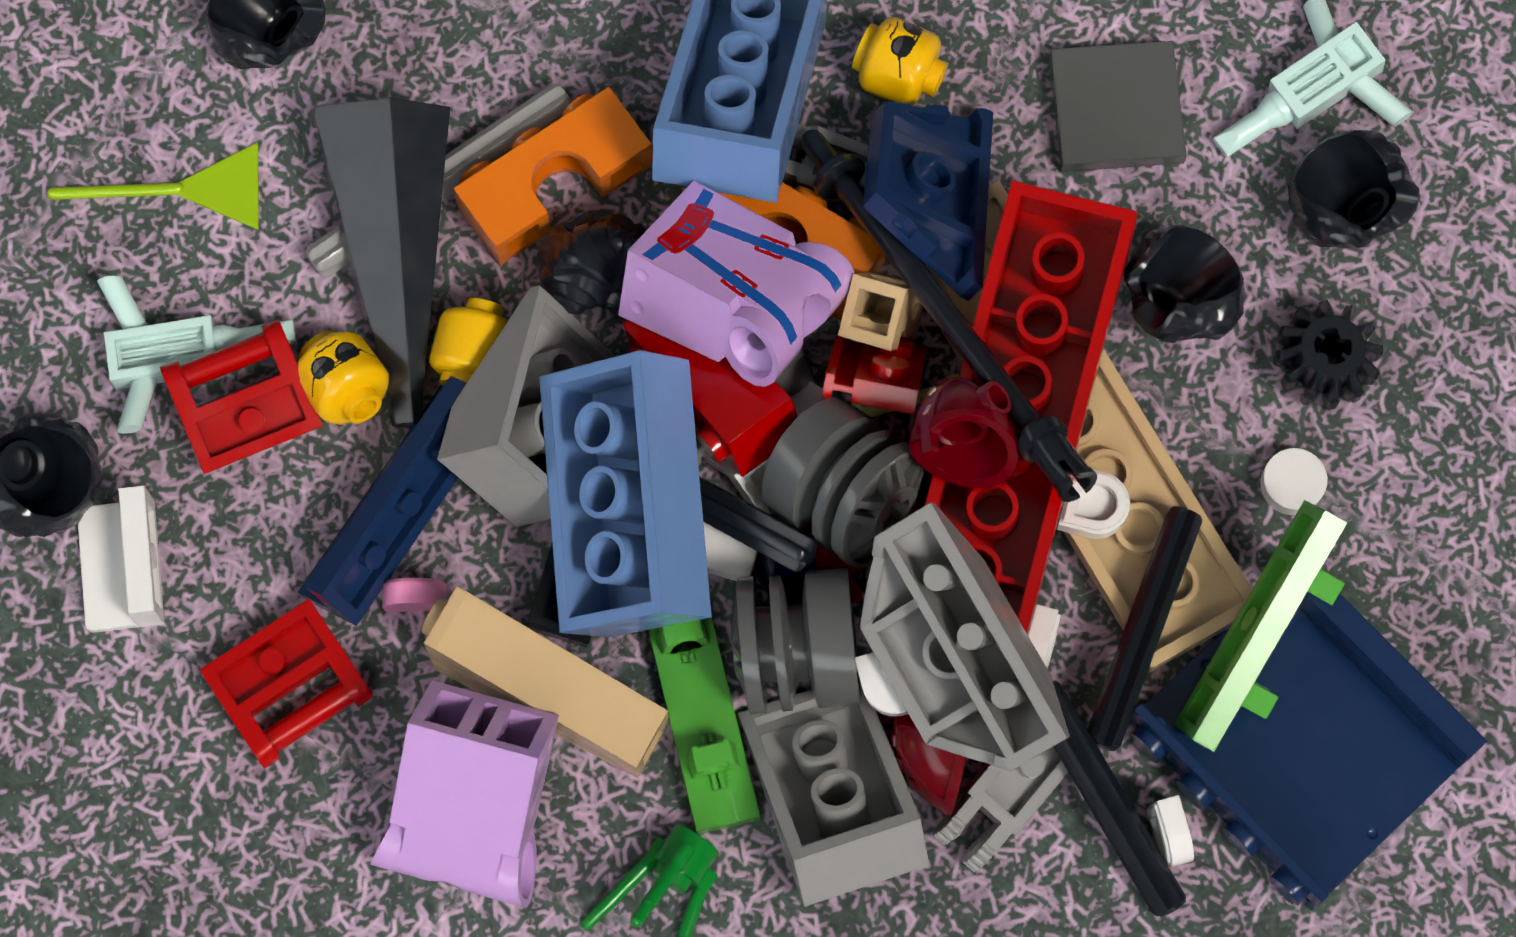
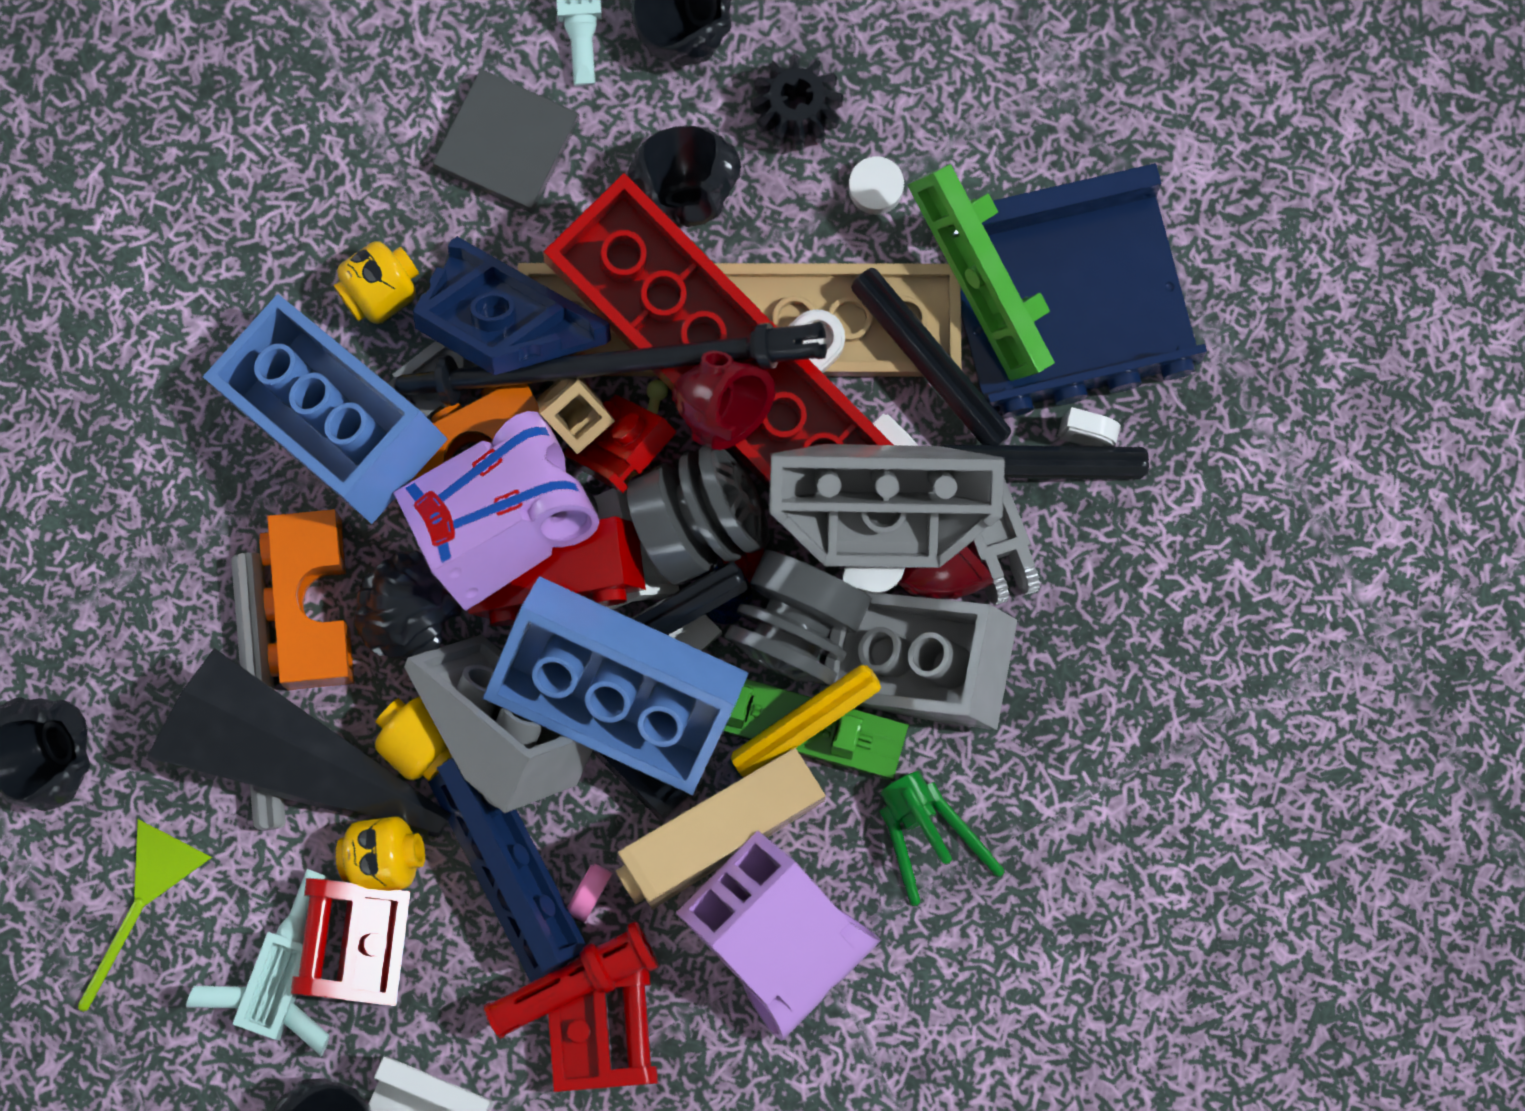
camera: 60 degrees left, 5 degrees up
none -> red pin [484,921,659,1039]
none -> yellow axle [731,665,881,777]

